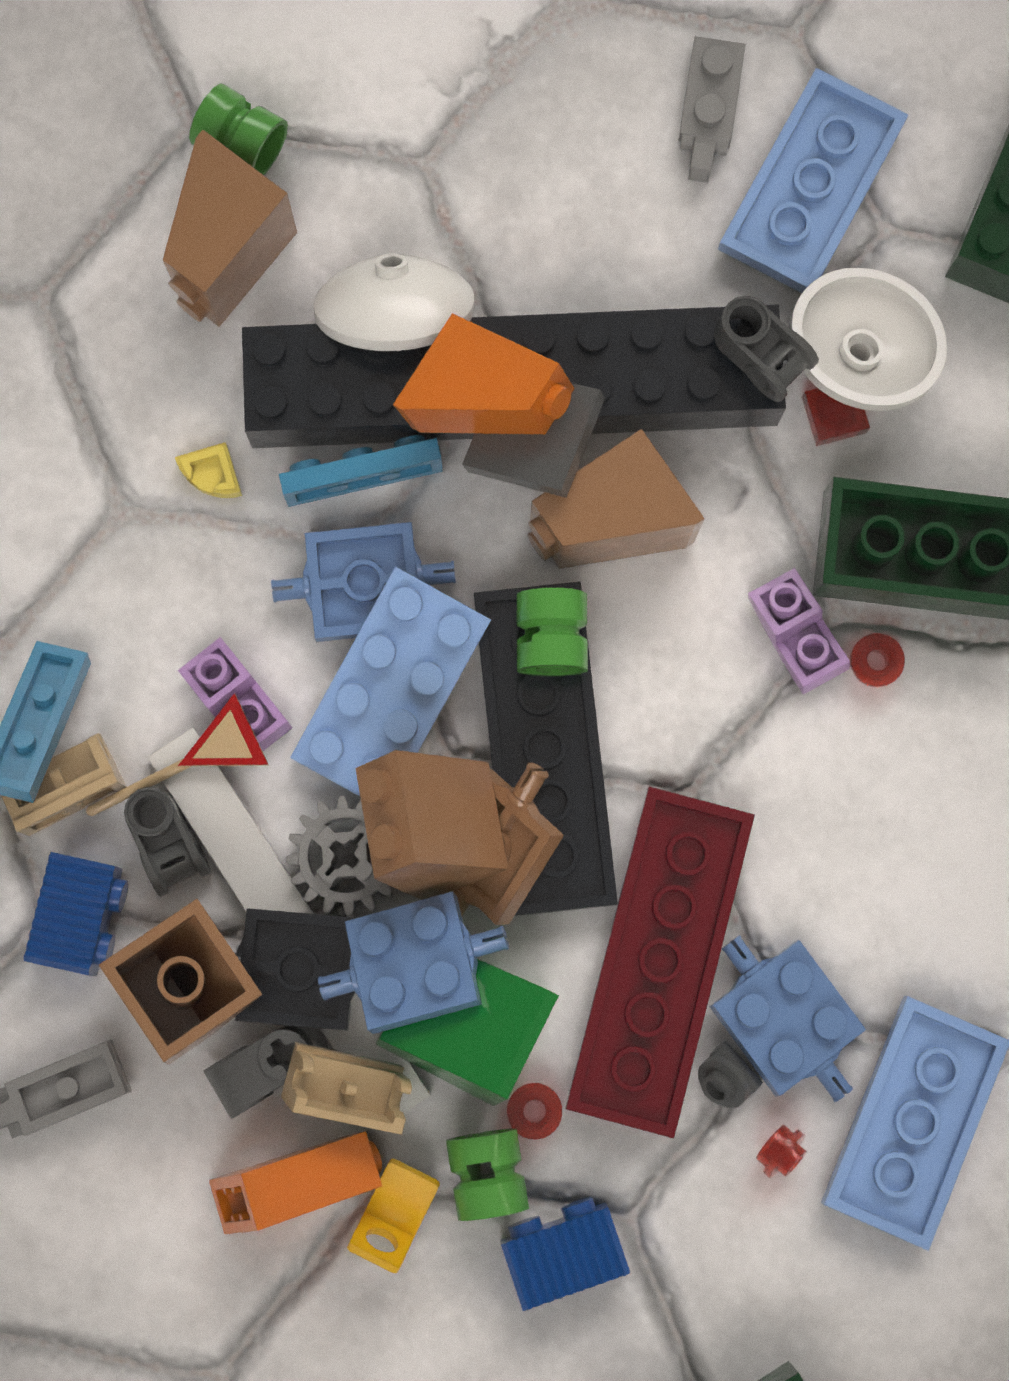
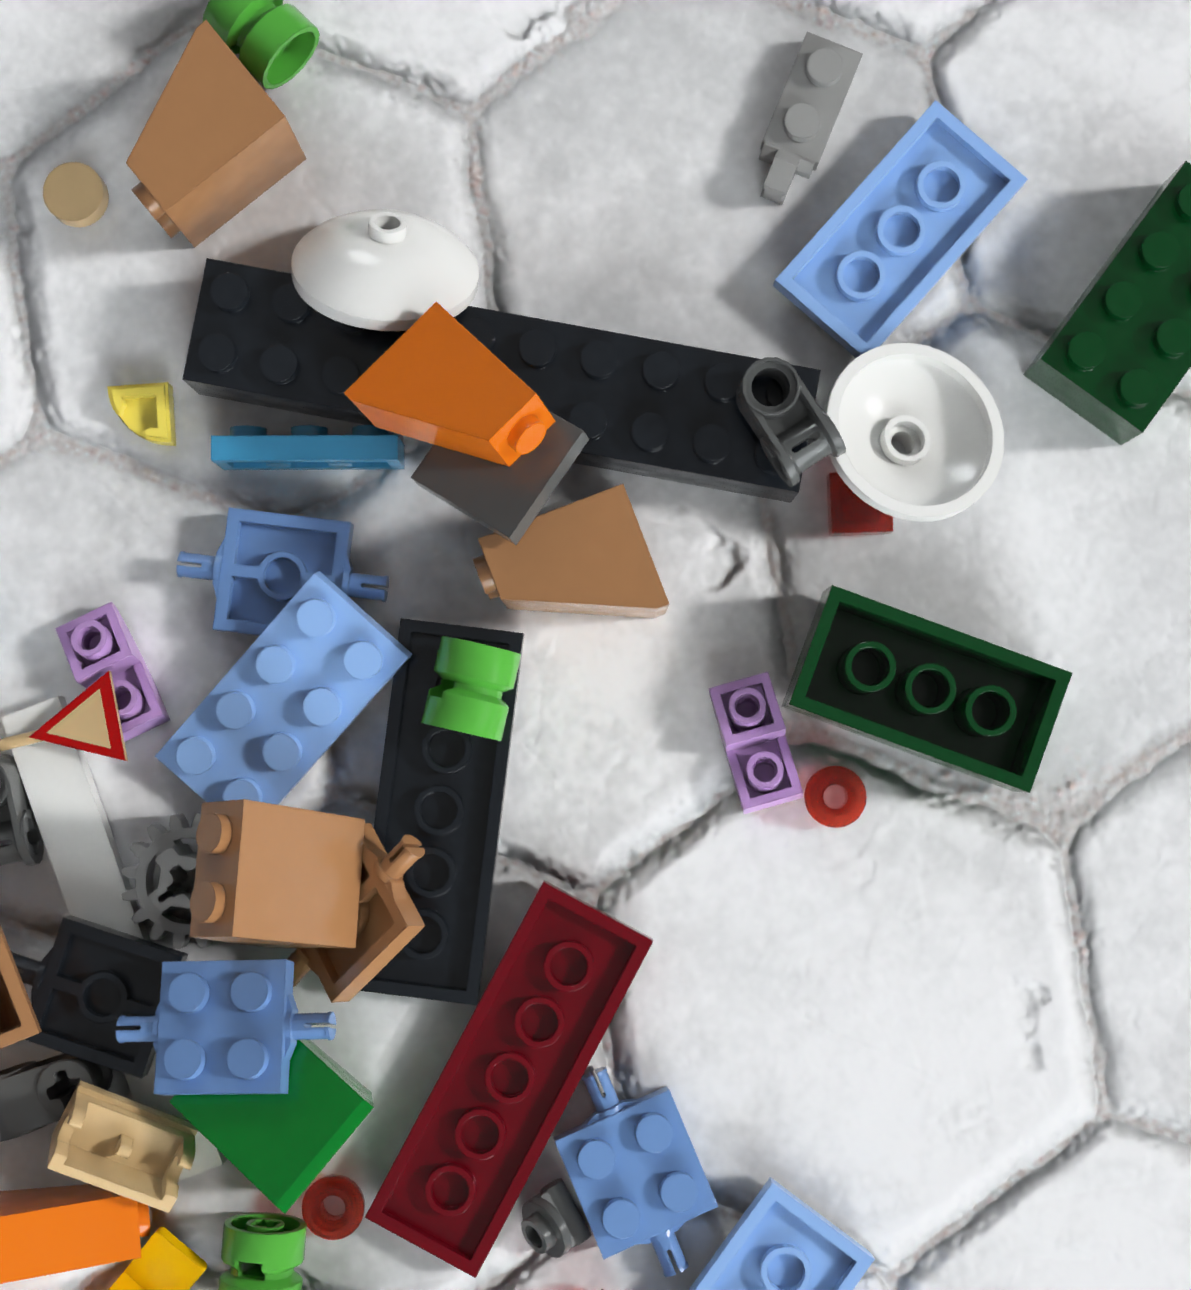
camera: 20 degrees right, 5 degrees up
none -> tan tile [43,162,109,228]

